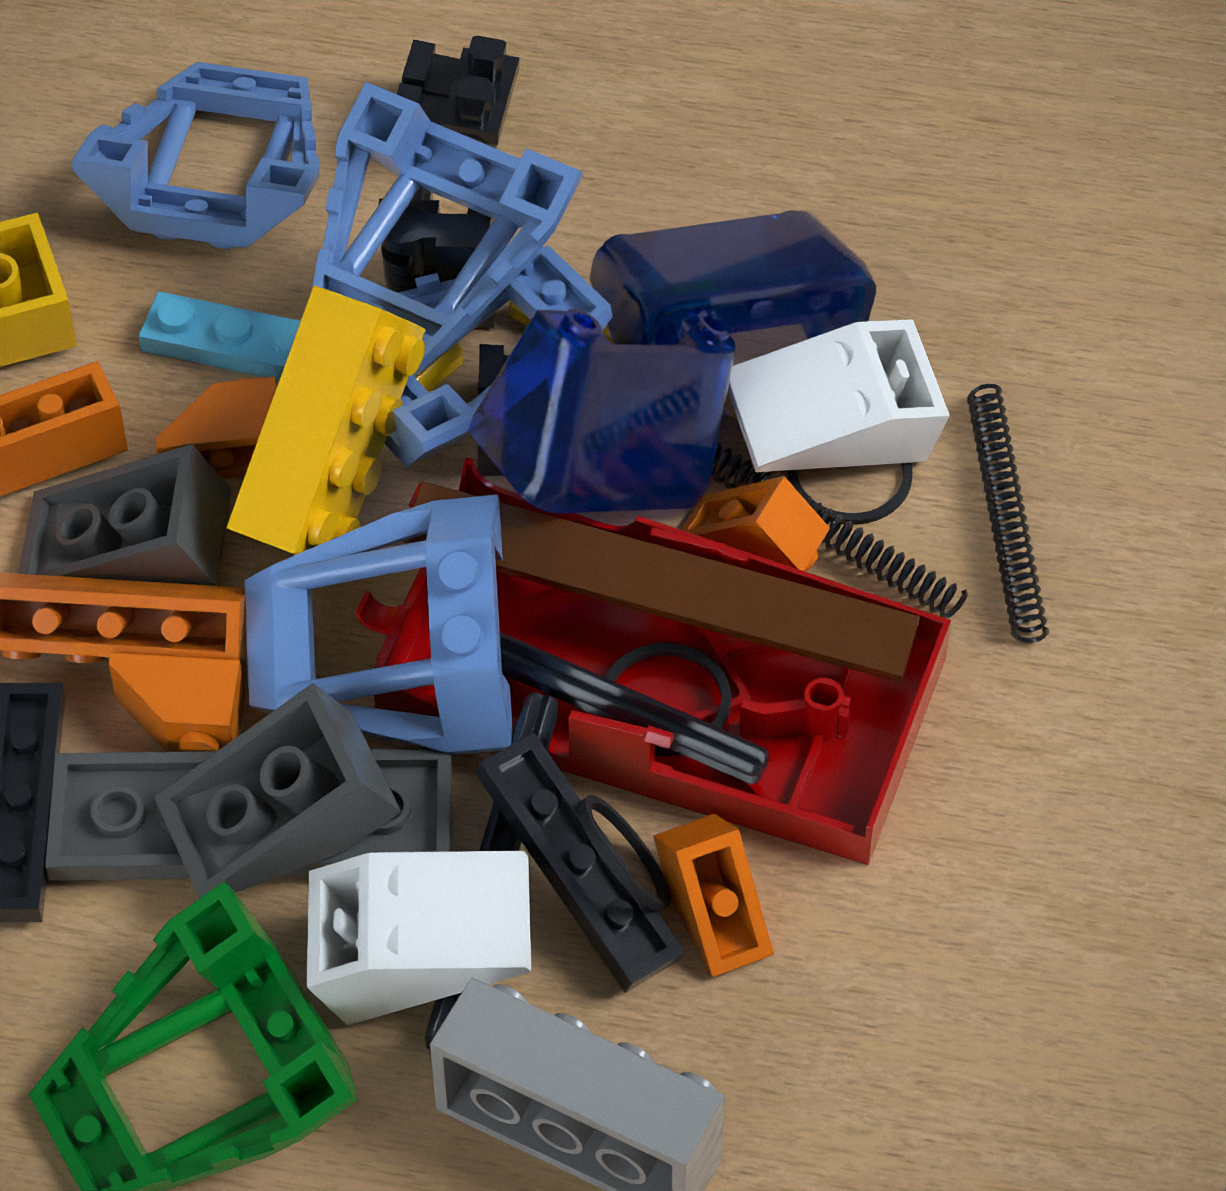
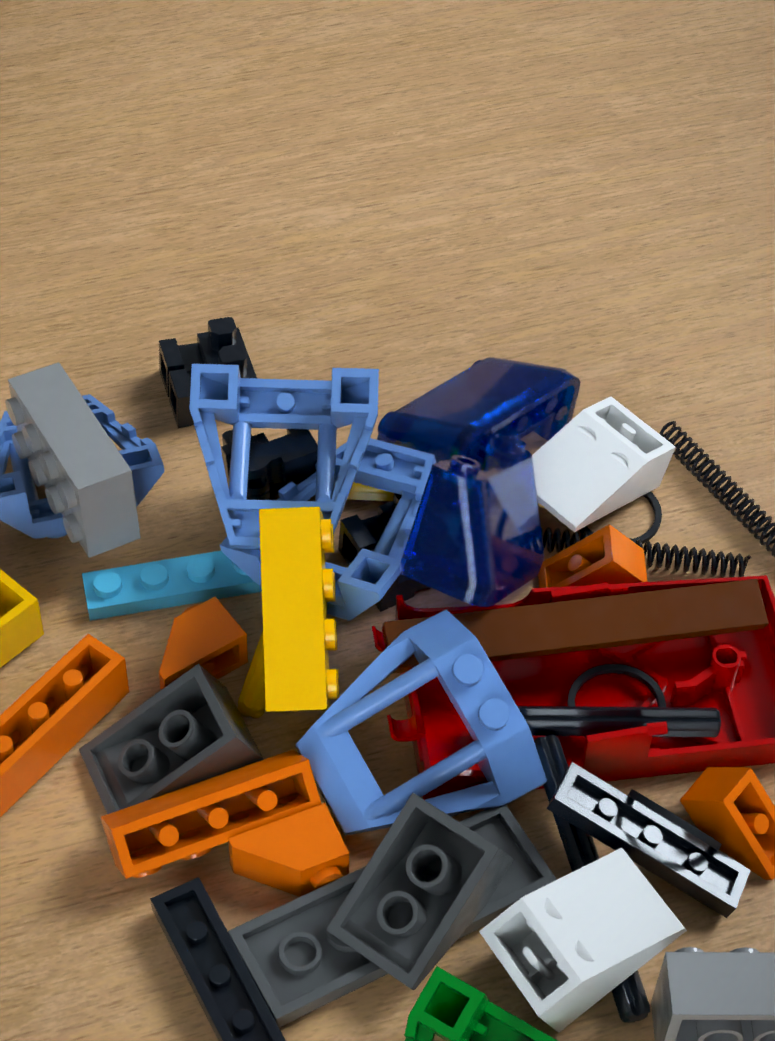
camera: 30 degrees left, 5 degrees down
none -> light grey brick [5,362,141,558]

